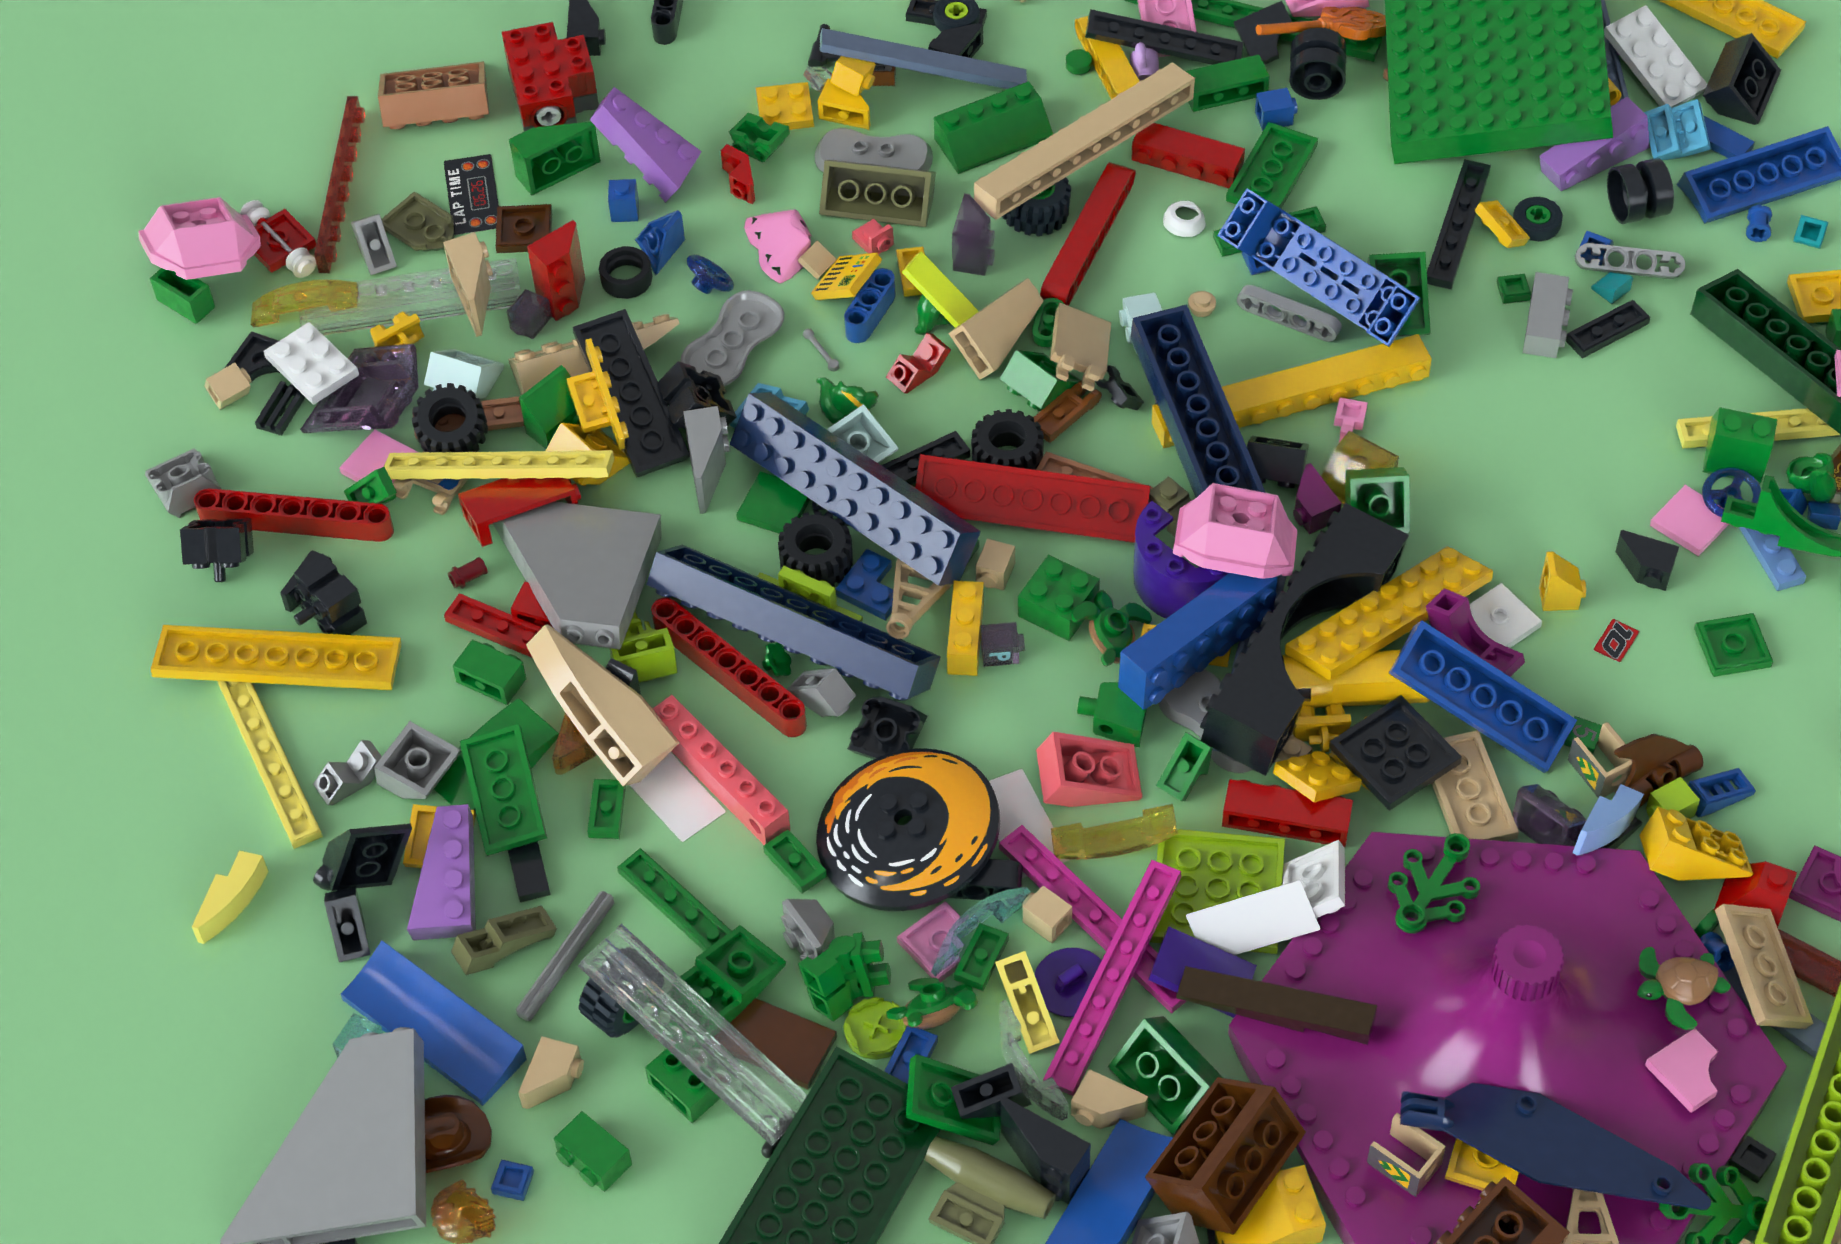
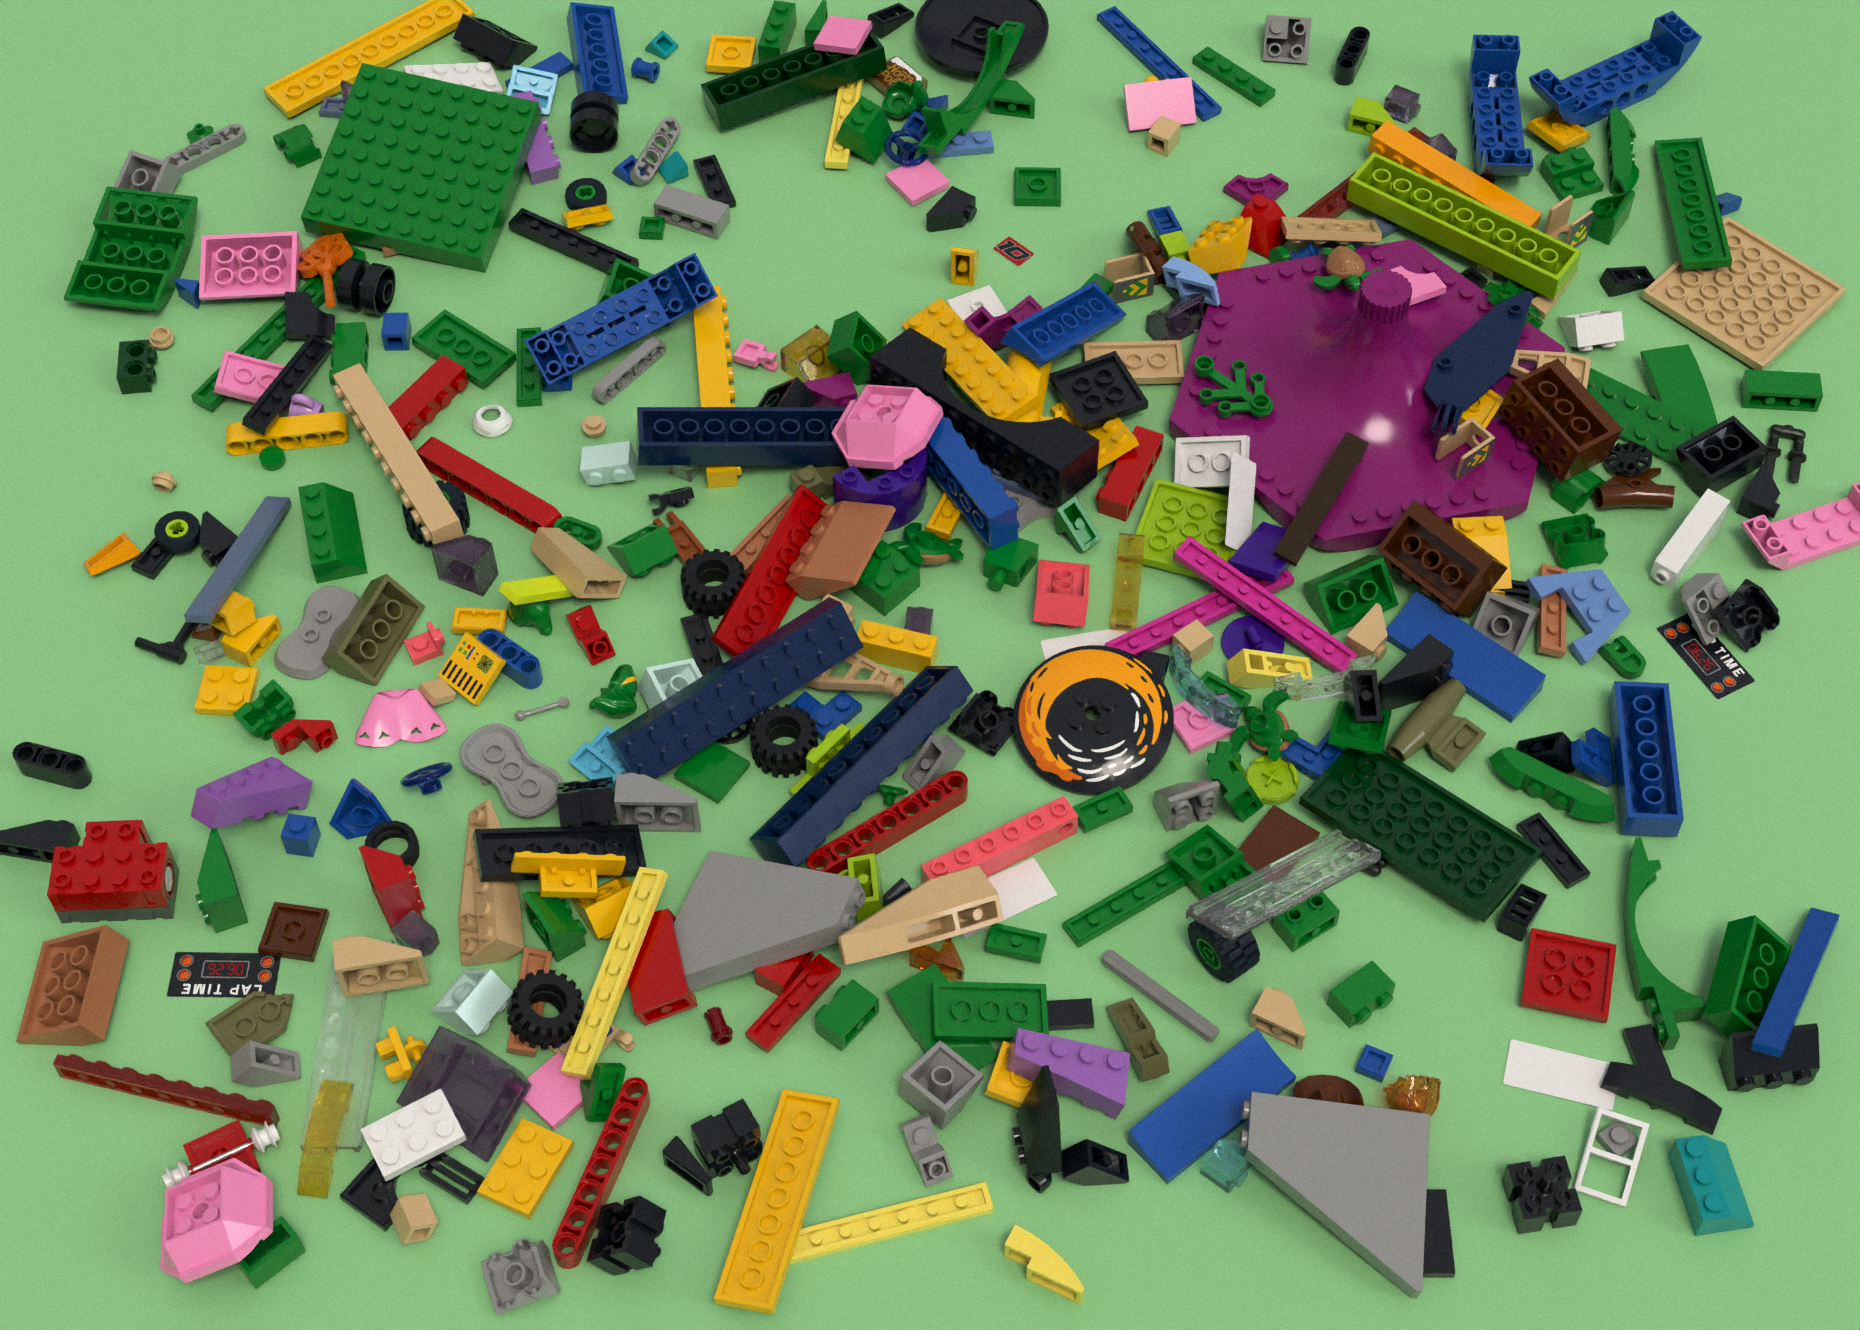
camera: 80 degrees left, 0 degrees up
tan tile [1050,303,1111,391] -> none
none -> yellow plate [477,1118,574,1219]
none -> nougat slope [785,501,896,601]

